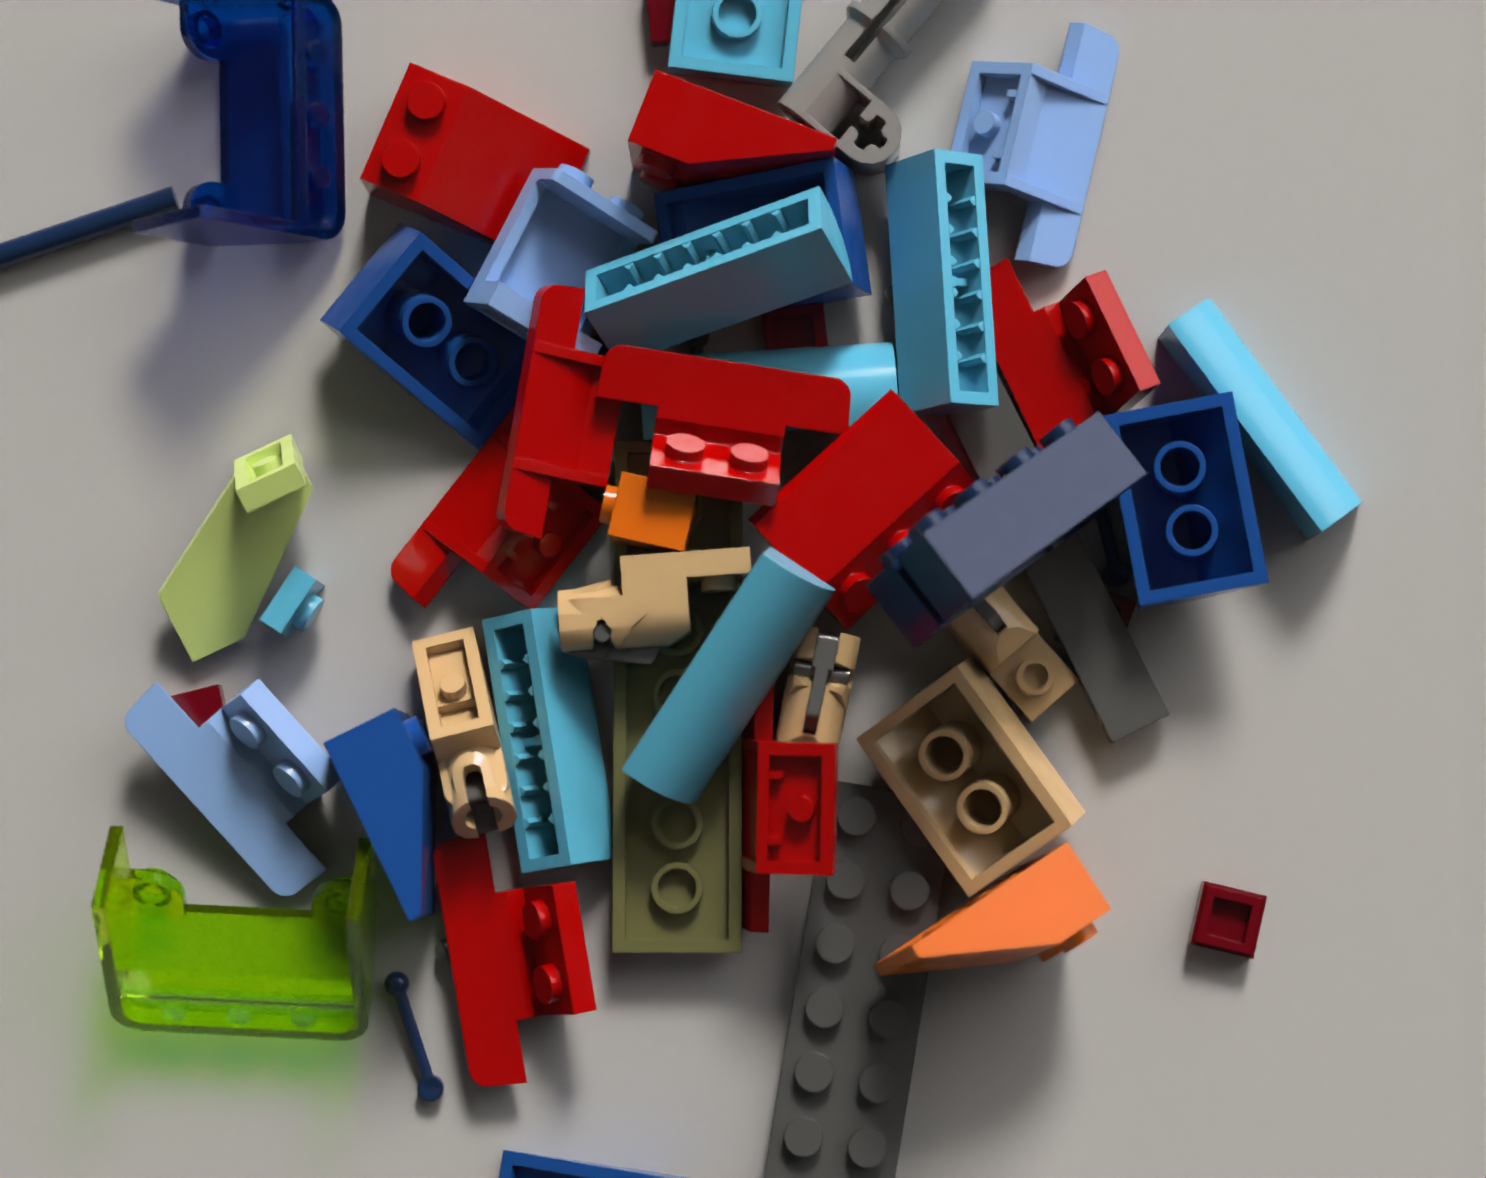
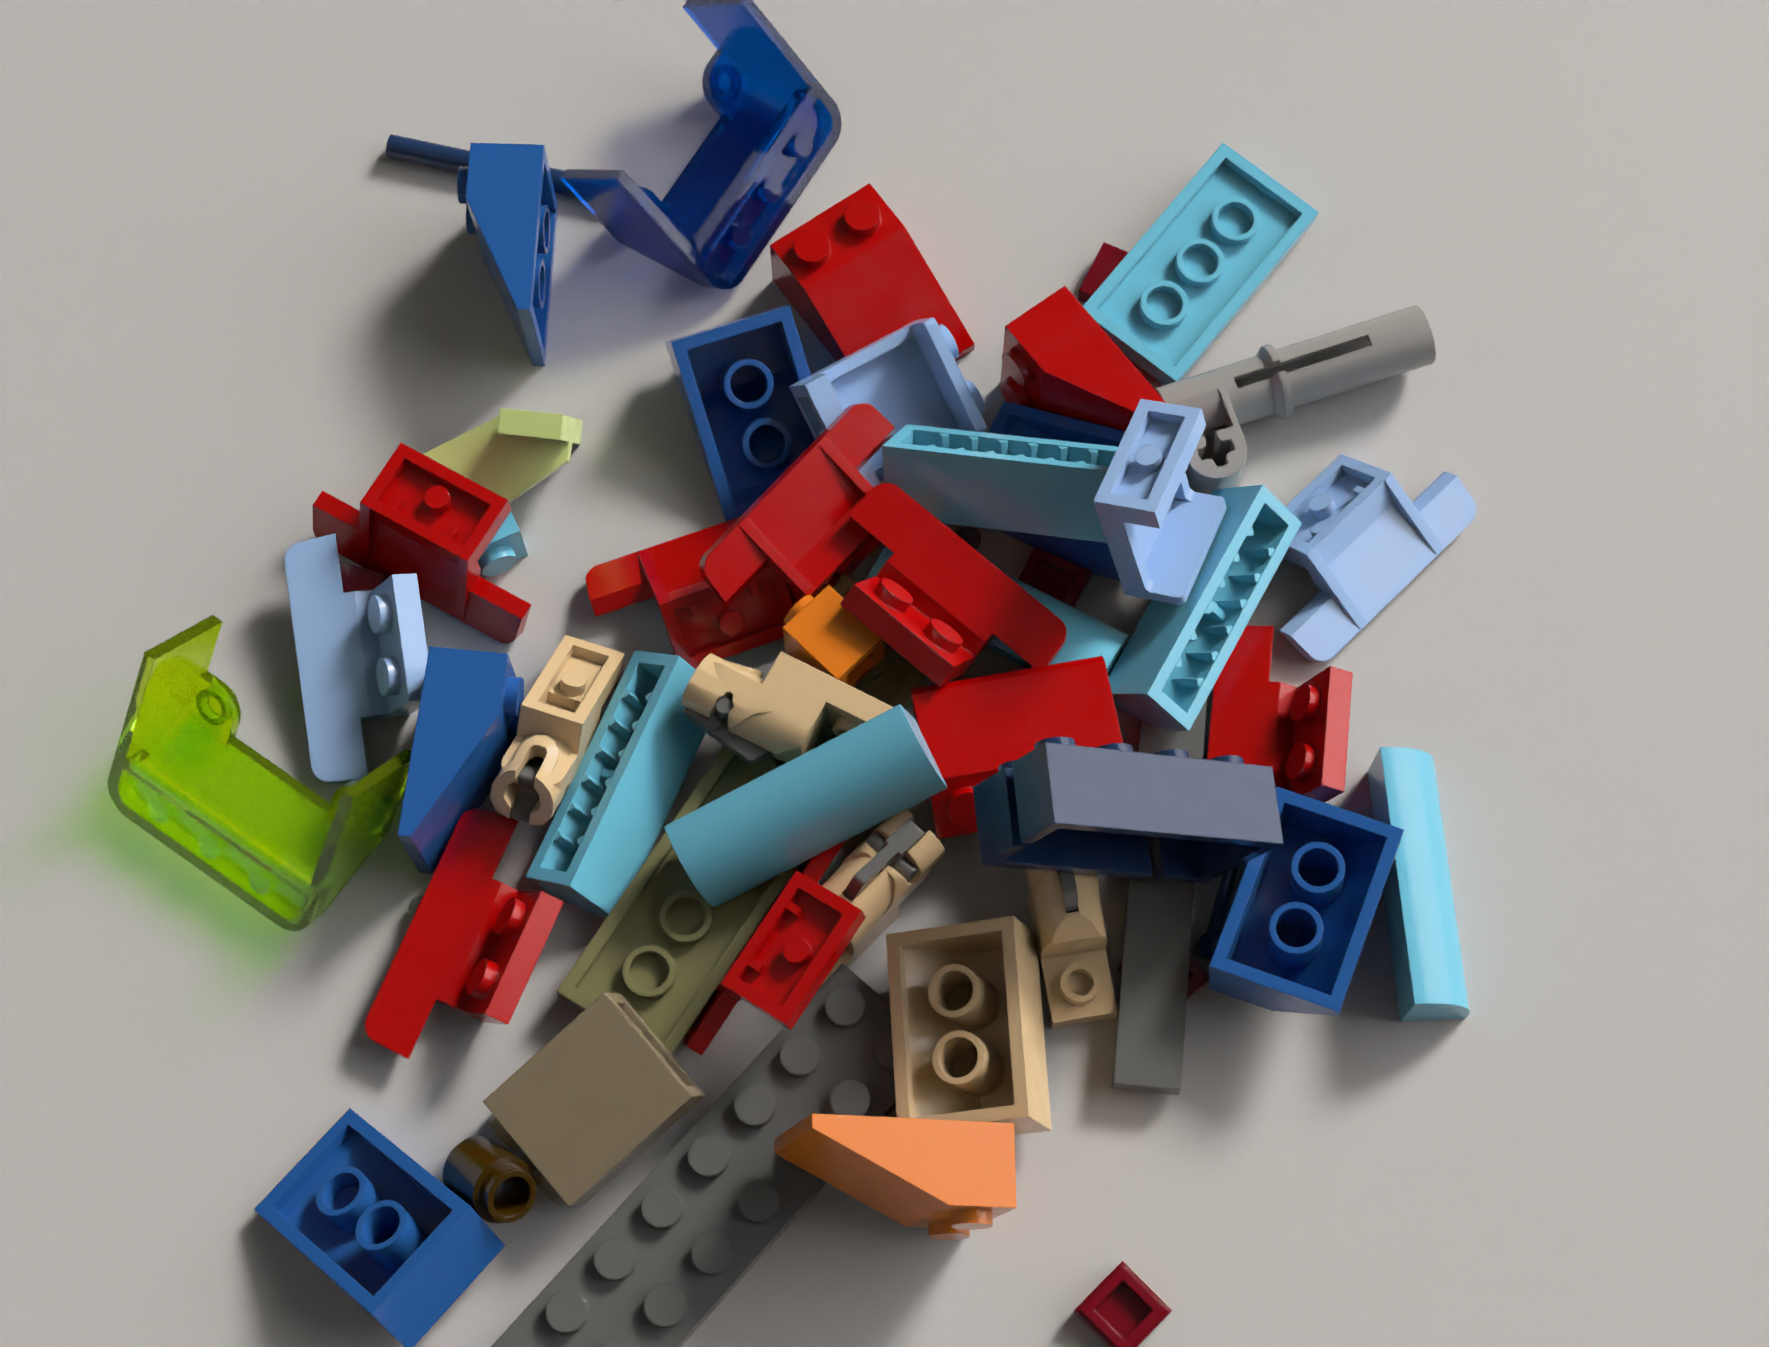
camera: 30 degrees right, 15 degrees down
dark blue hinge [384,971,444,1102] -> none
none -> red plate [313,443,531,644]
none -> dark brown brick [443,1136,537,1224]
none -> blue slope [457,143,558,366]
none -> dark tan brick [482,992,706,1207]
none -> light blue panel [1093,399,1227,605]

